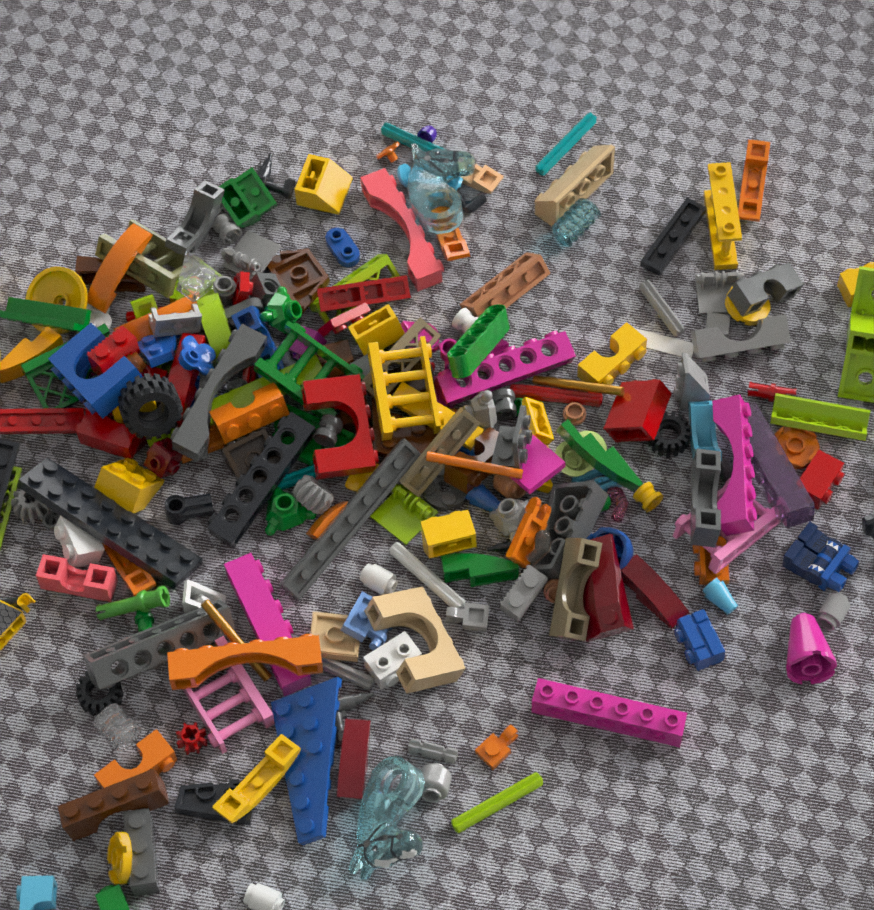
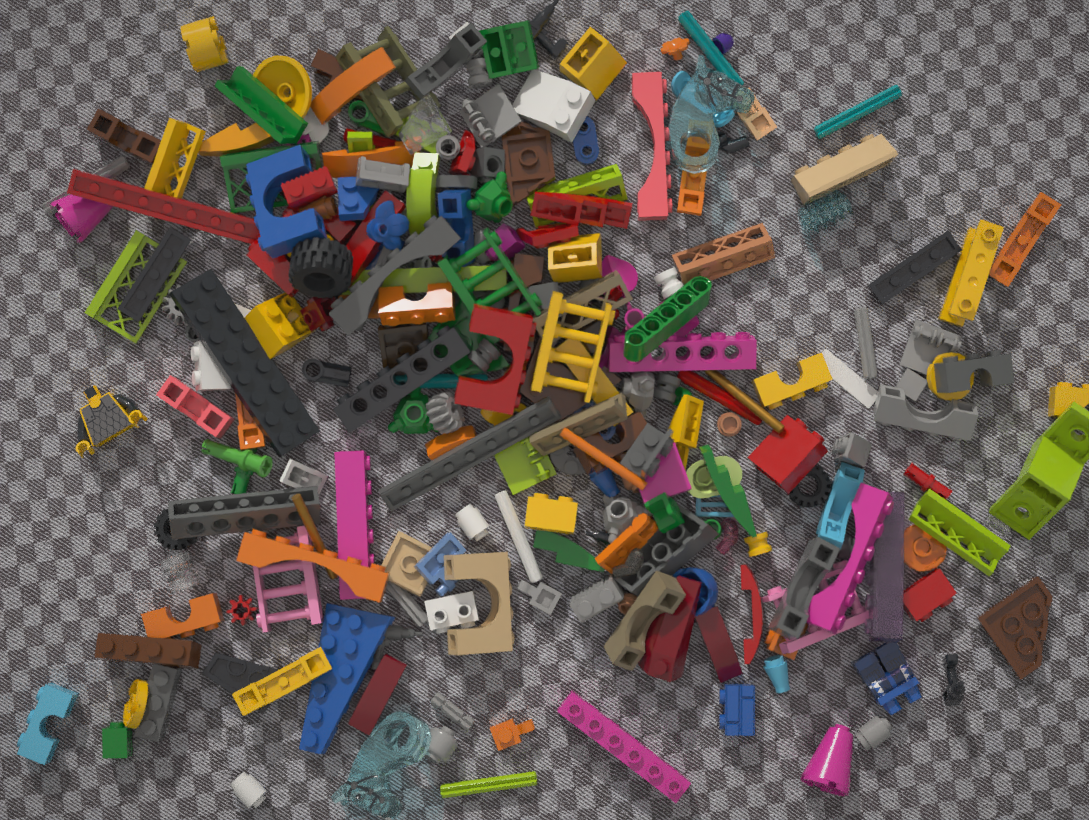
camera: 25 degrees right, 25 degrees up
none -> green piece [348,101,390,138]
none -> white slope [512,69,595,142]
none -> green panel [644,492,684,534]
none -> red slope [741,564,764,664]

